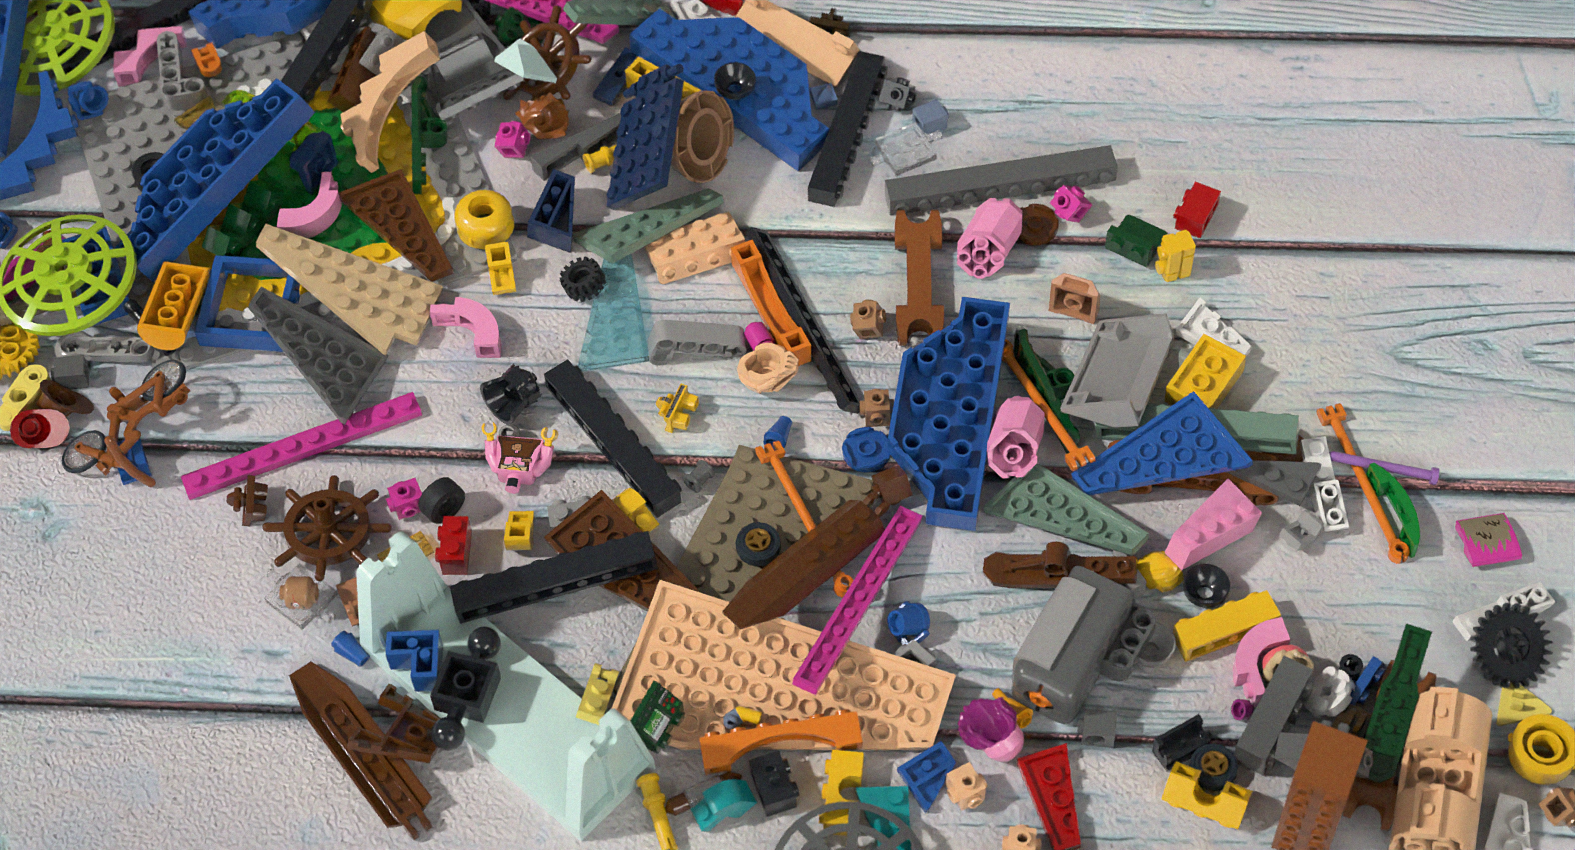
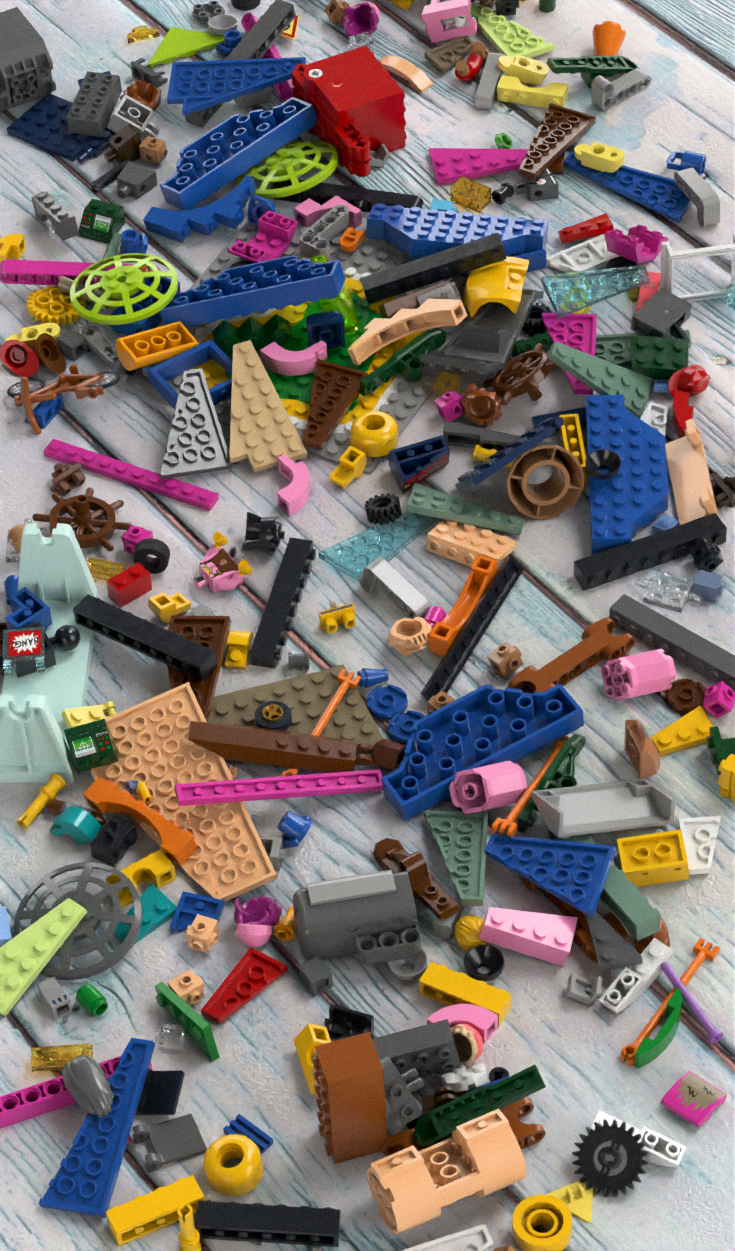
camera: 50 degrees right, 10 degrees down
light aqua slope [495,39,557,83] -> none
none -> flag [3,626,45,675]
none -> dark pink slope [228,210,298,263]
none -> blue tile [367,685,408,720]
none -> clear yellow brick [432,371,461,396]
none -> yellow wing [651,705,713,757]

